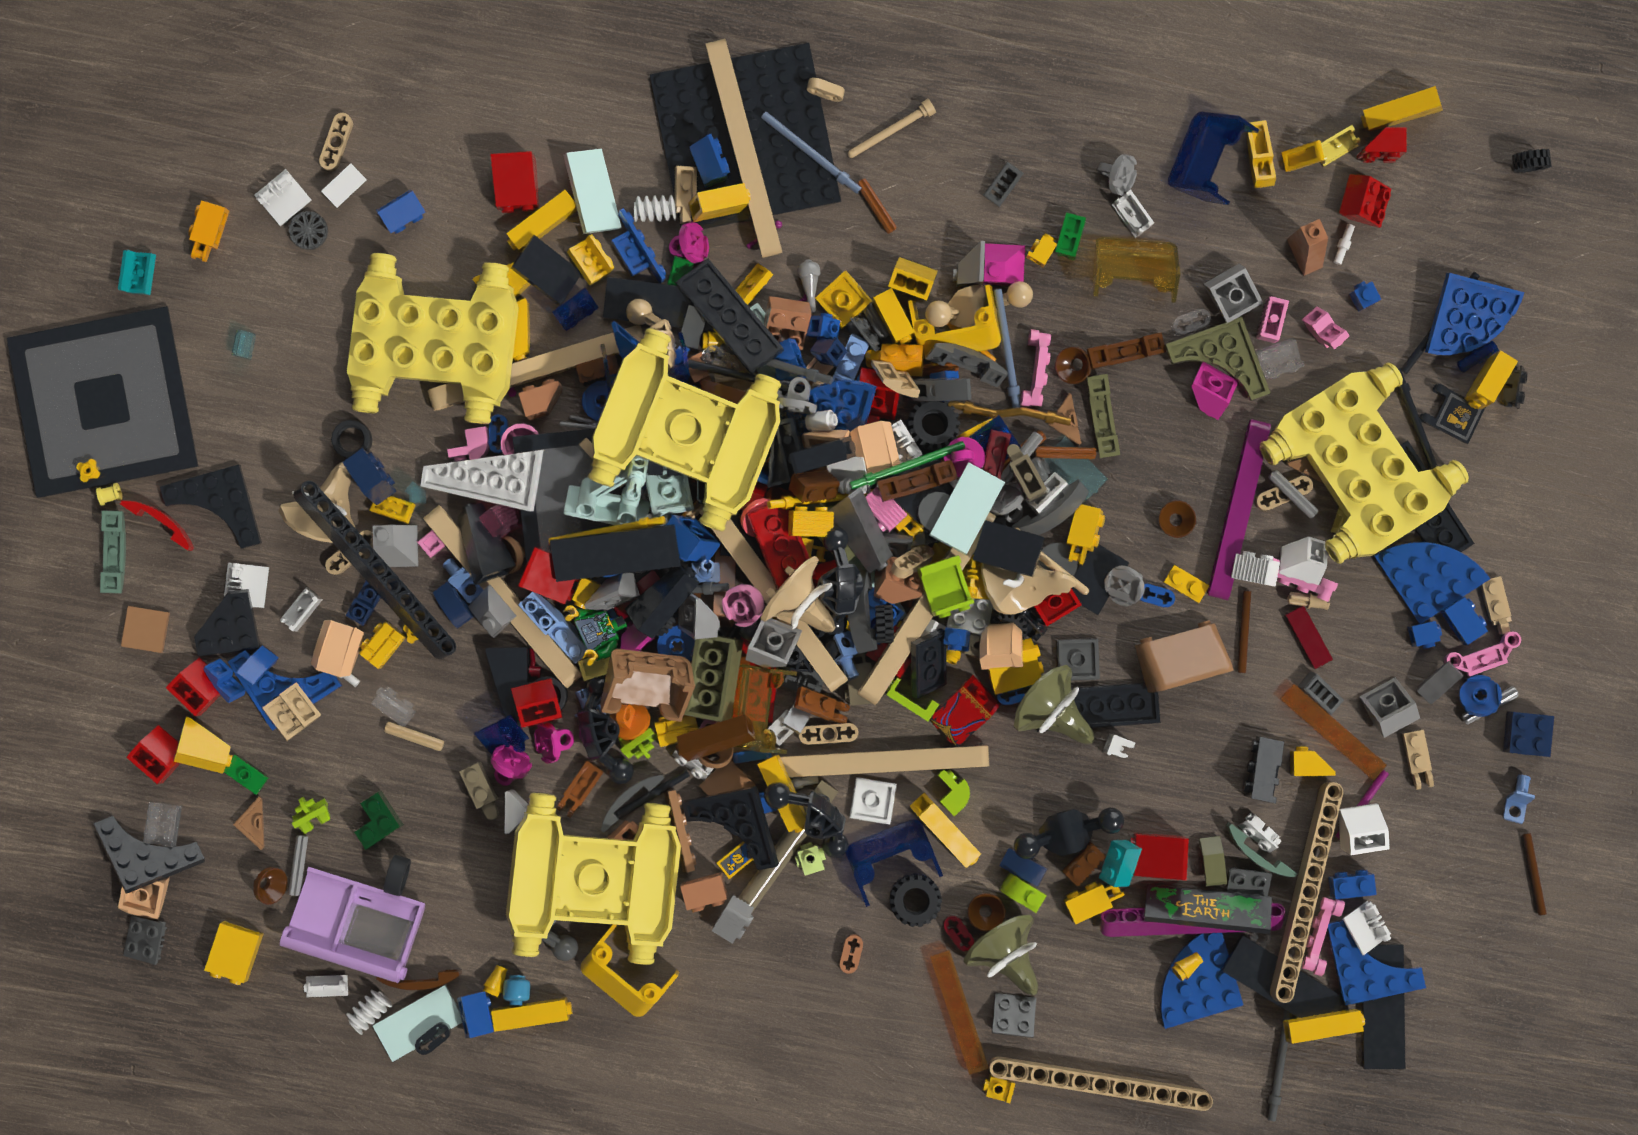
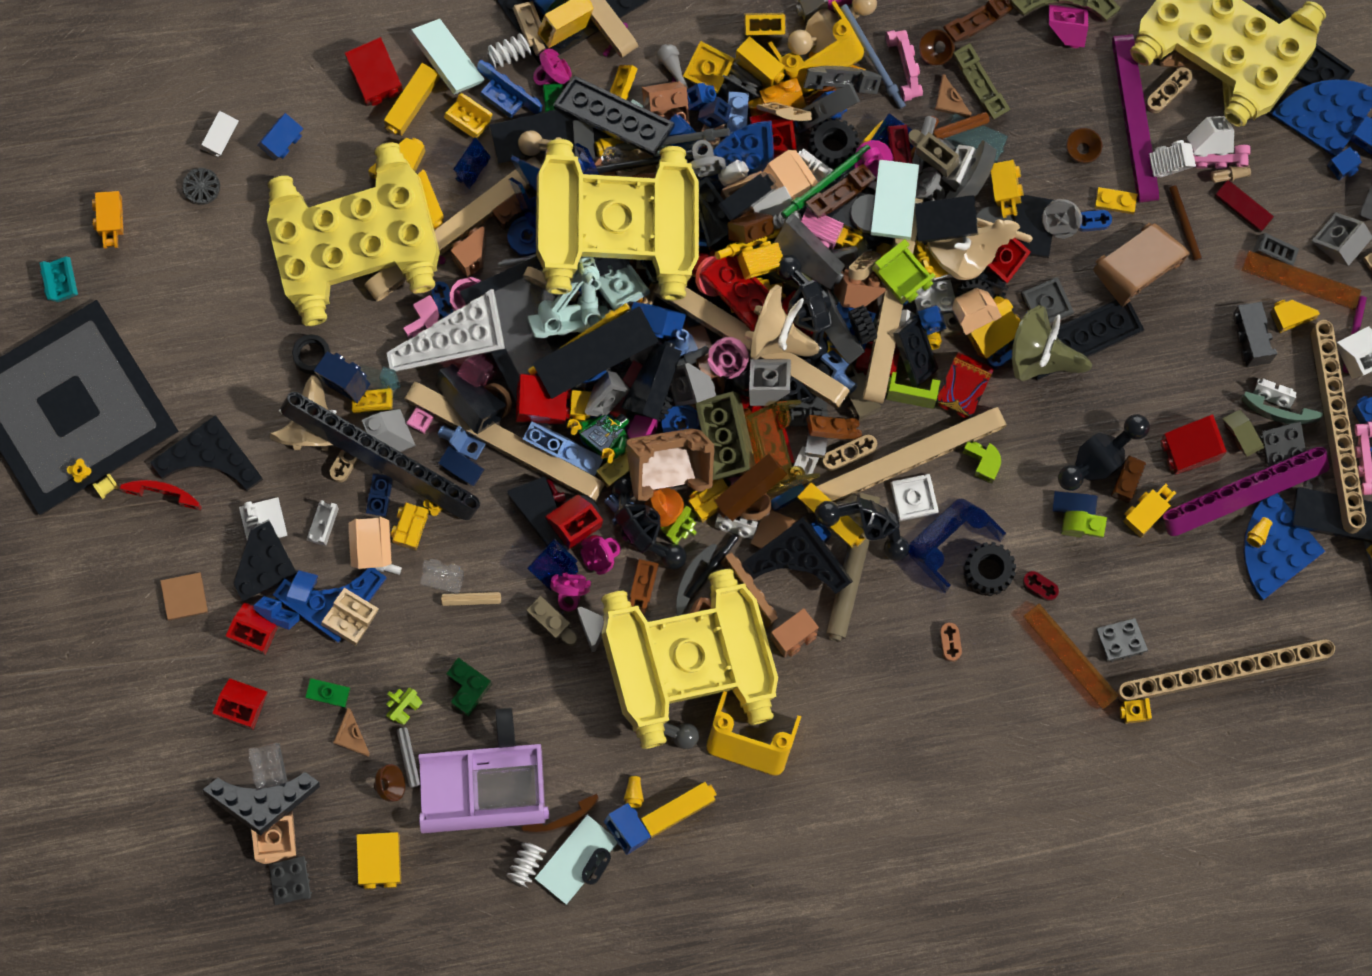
camera: 20 degrees left, 10 degrees down
sand green slope [100,511,126,593] -> none
yellow slope [174,717,233,774] -> none
clear light blue piece [231,330,256,360] -> none
white hinge [255,169,312,226] -> none
white hinge [304,975,348,997] -> none
tan beam [319,113,353,171] -> none
light grey slope [468,585,516,638] -> none
dark azure head [503,975,530,1006] -> none
black tile [511,235,581,306] -> none
light grey brick [712,896,754,944] -> none
tile [717,841,753,879] -> none
yellowish green brick [795,842,826,876] -> none
yellow slope [910,792,981,868] -> none
pearl gold bar [948,401,1071,426] -> none
olive animal [964,915,1038,996] -> none
reddish brown piece [968,893,1005,931] -> none
teal brick [1099,840,1142,887] -> none
white hinge [1102,733,1135,758] -> none
black tile [1144,884,1272,934] -> none
light grey axle [1268,470,1318,518] -> none

